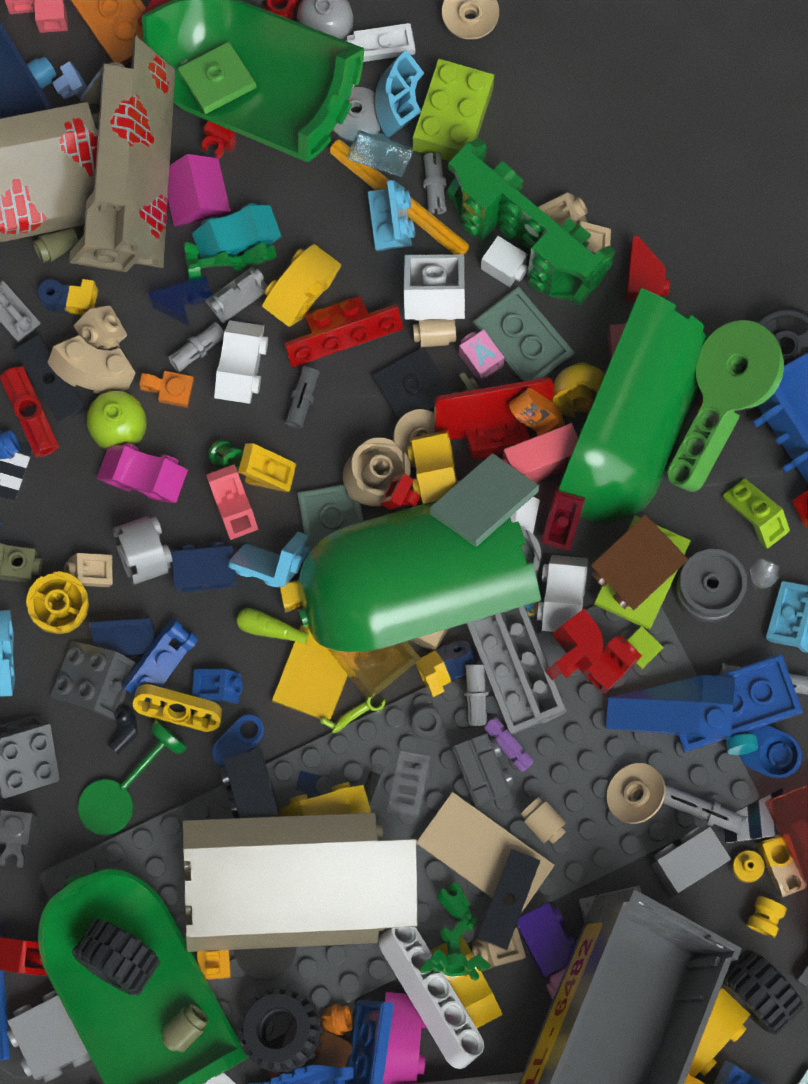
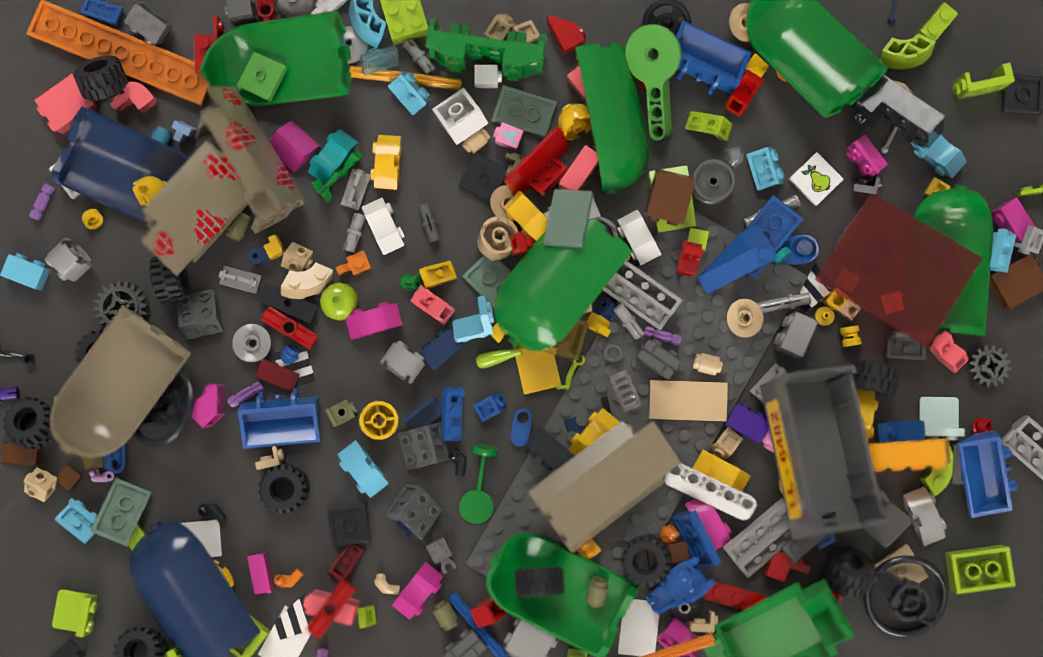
camera: 30 degrees left, 10 degrees up
tan bracket [64,553,113,587] -> none
yellow beam [133,684,222,732] -> none
clear blue slope [149,276,212,326] -> none
red tile [202,121,237,159] -> none
red bracket [284,296,403,368] -> none
green piece [419,882,491,981] -> none
black tile [477,849,541,951] -> none
orange leg [509,388,566,436] -> none
dark red slope [541,489,585,551] -> none
red brick [545,609,603,681] -> none

